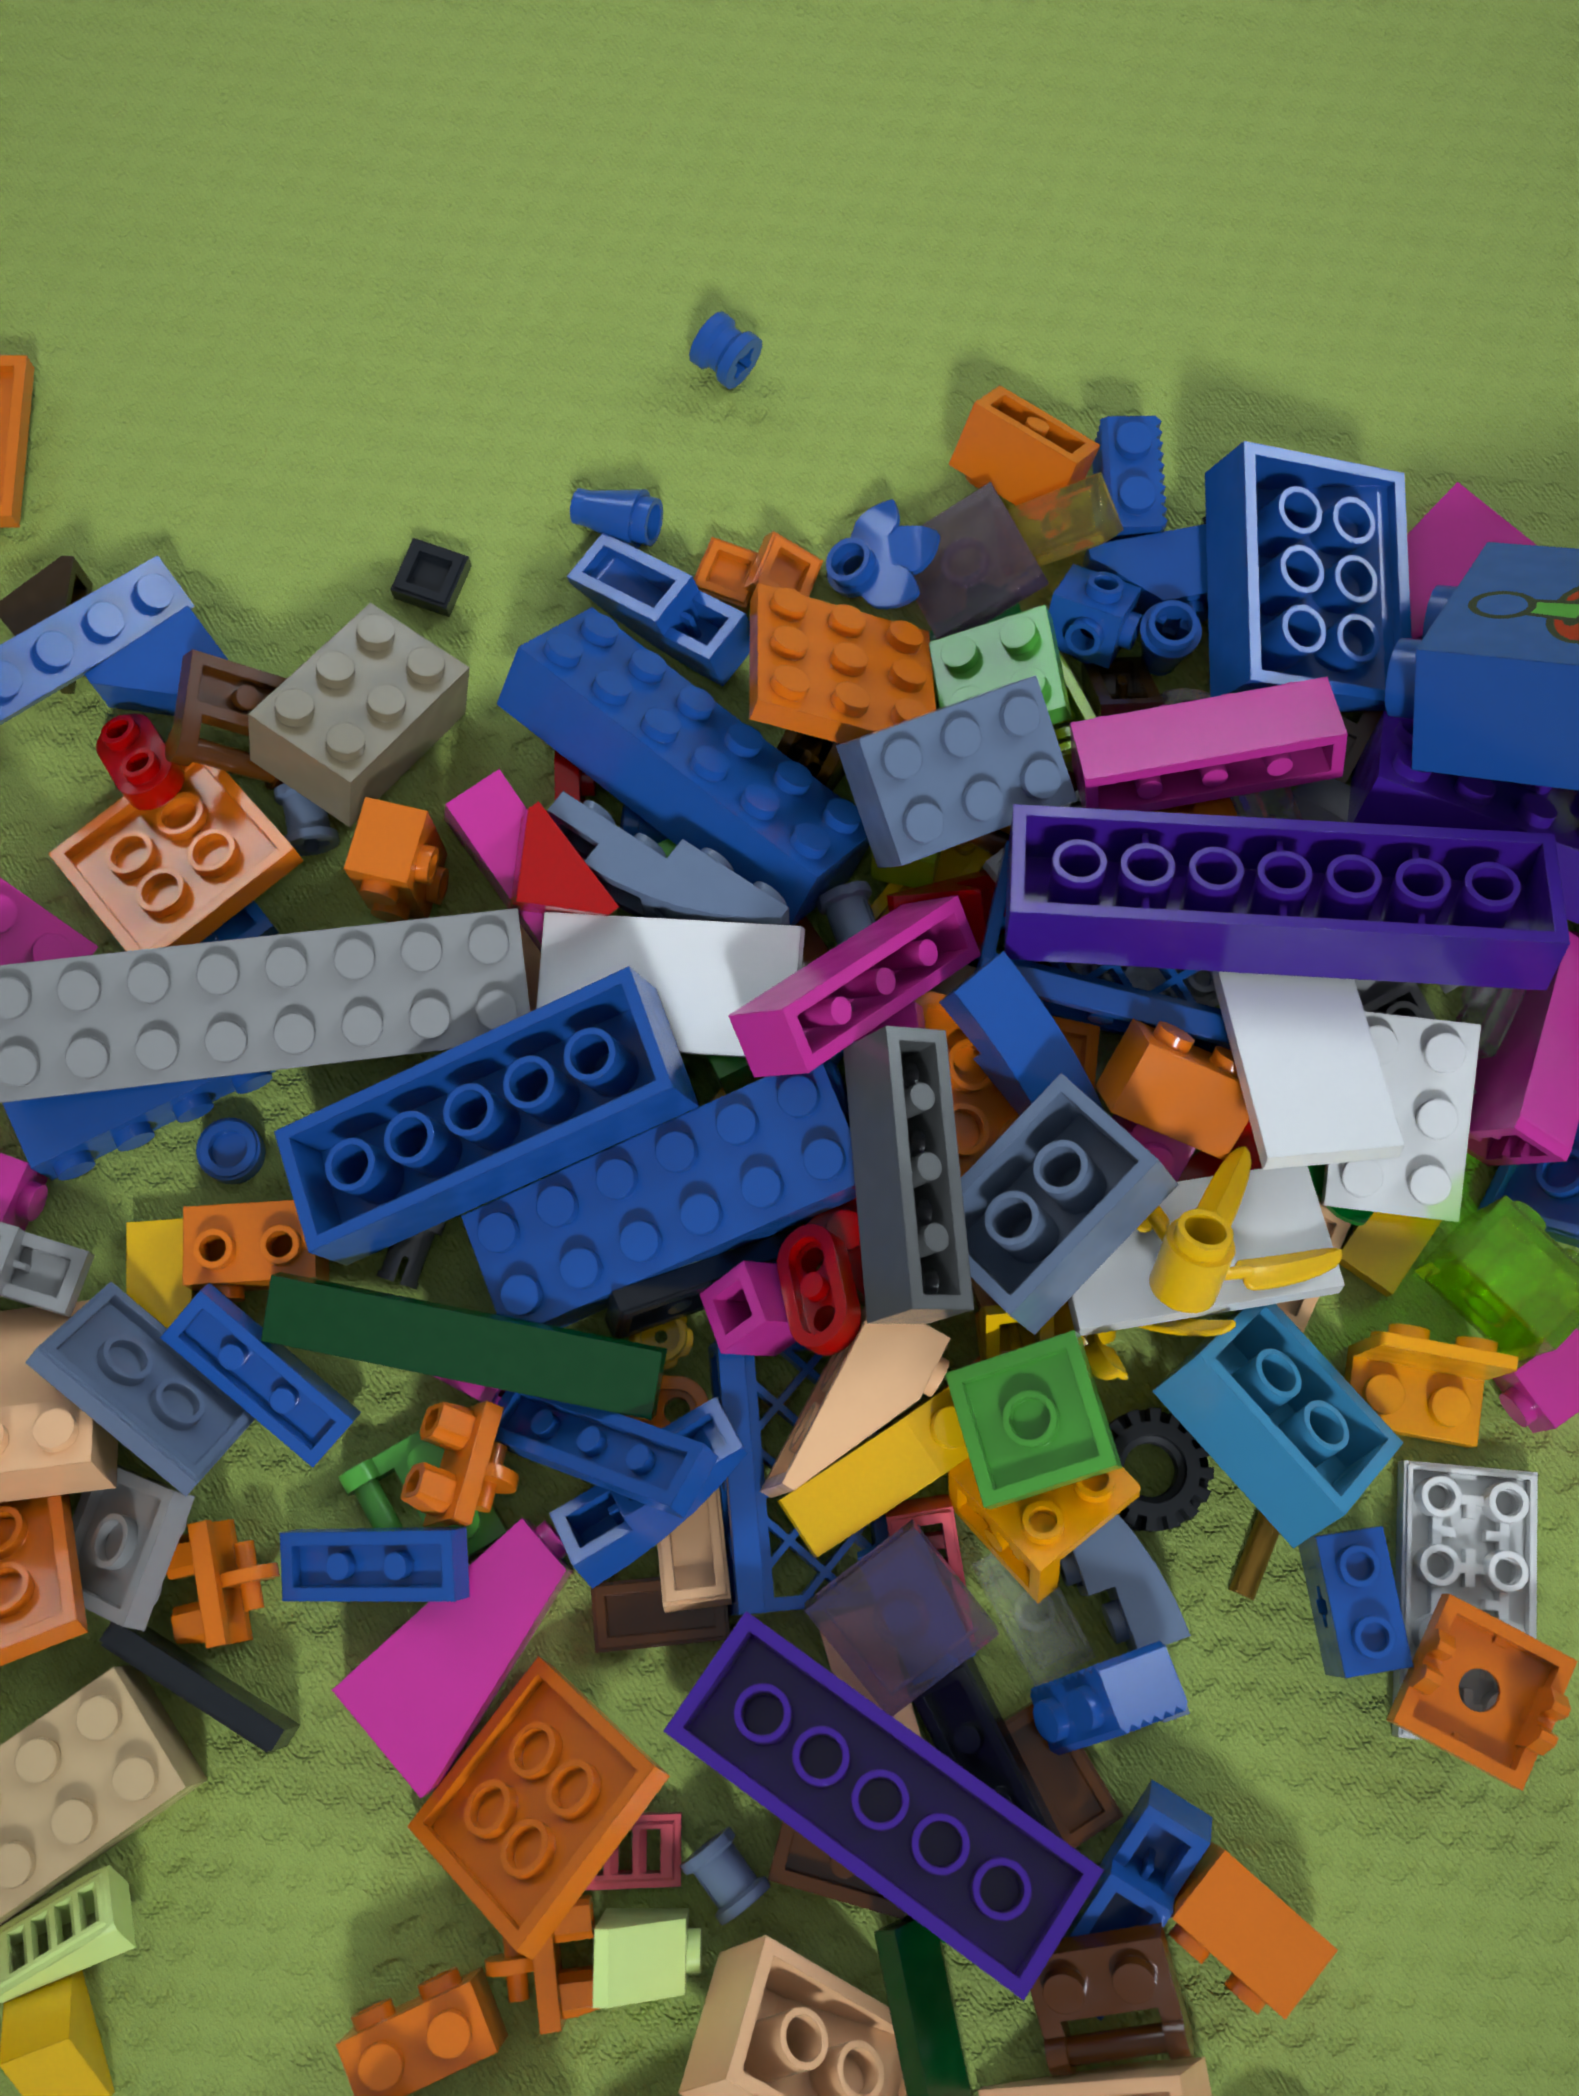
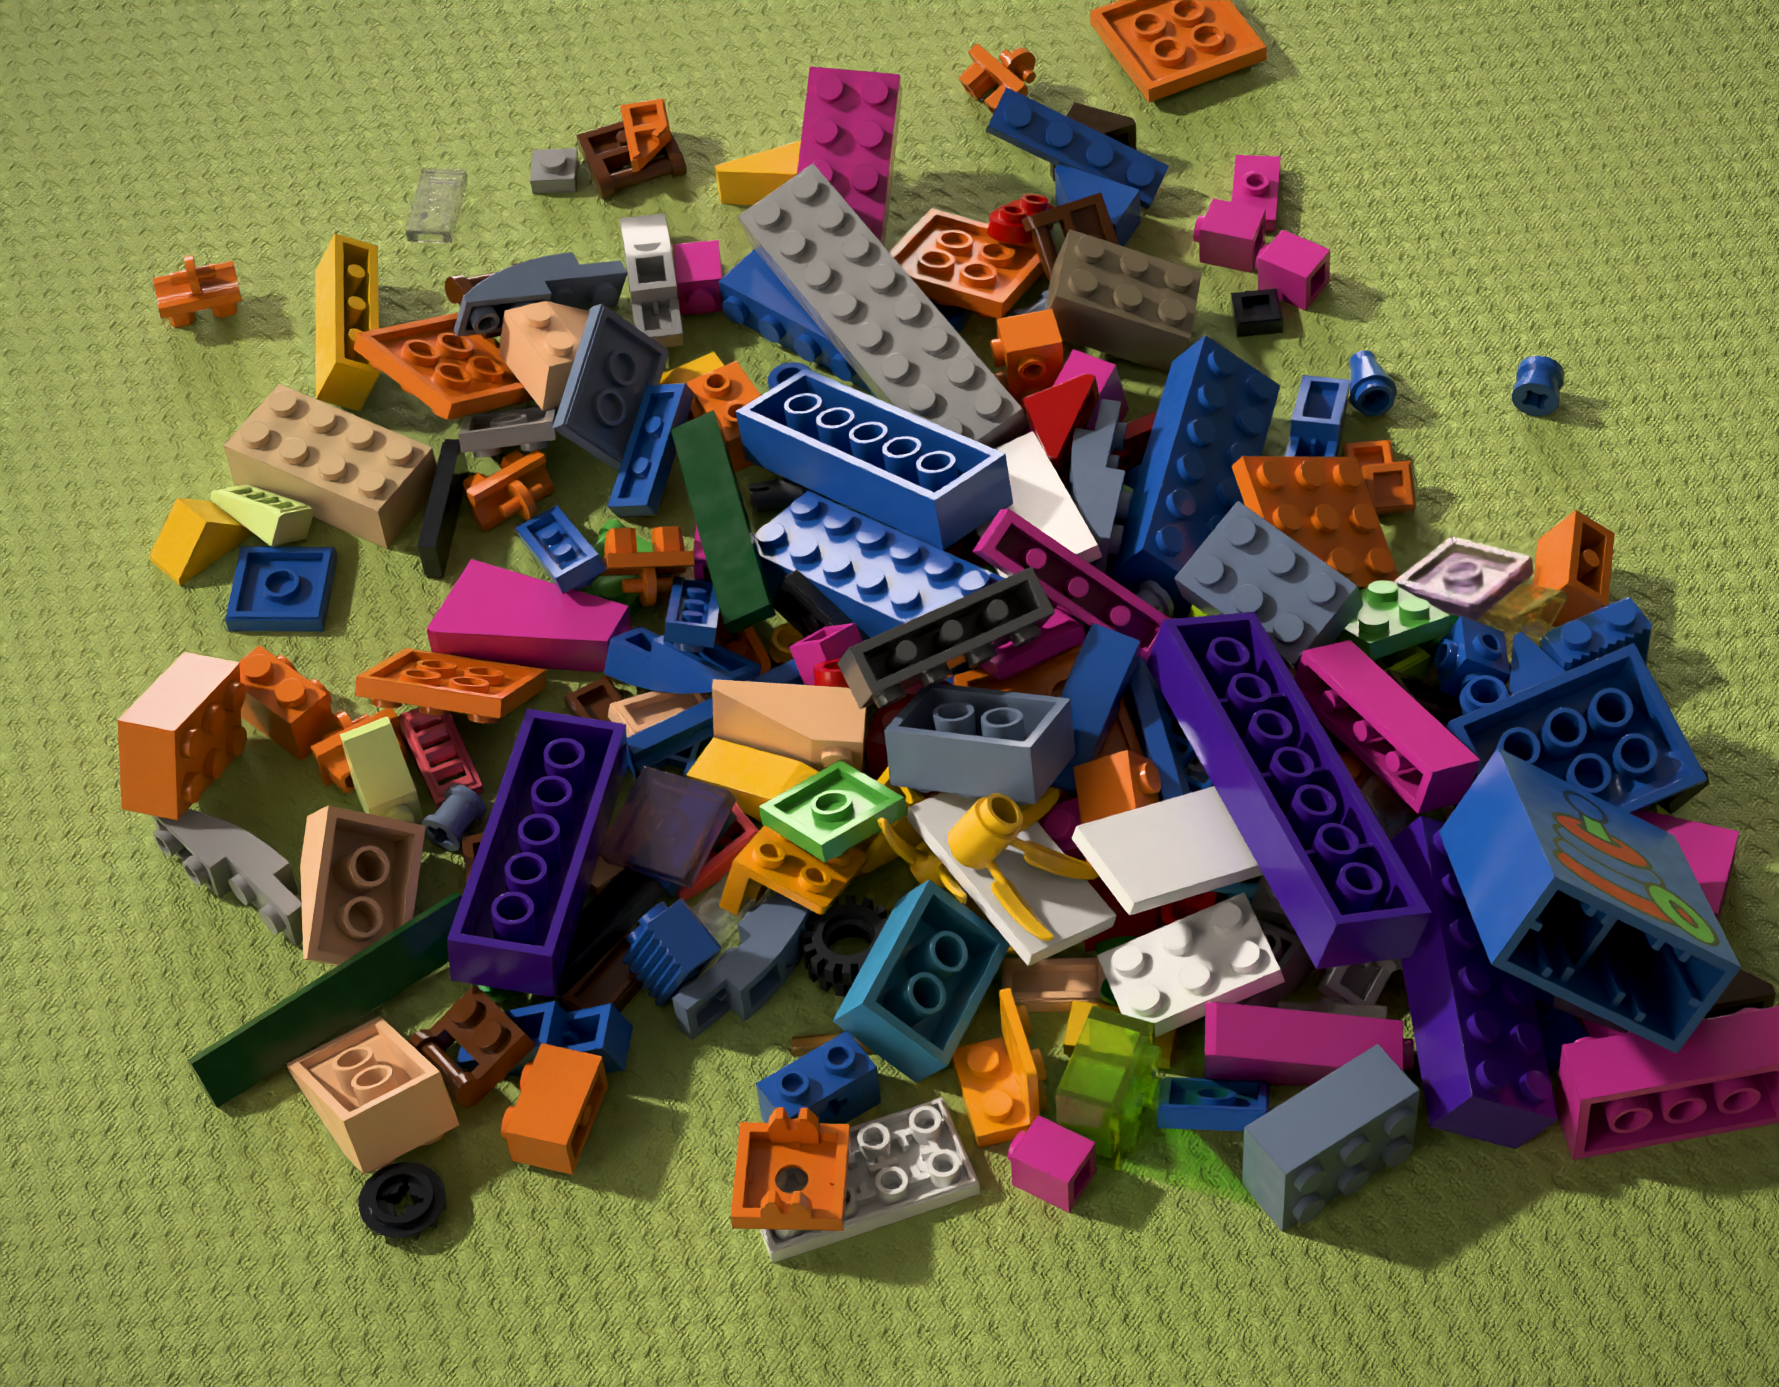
camera: 70 degrees right, 25 degrees down
blue plate [826,499,941,610] -> none
none -> blue tile [225,547,338,632]
none -> dark pink brick [1193,198,1266,273]
none -> dark pink plate [1232,155,1281,231]
none -> dark pink brick [1255,230,1330,311]

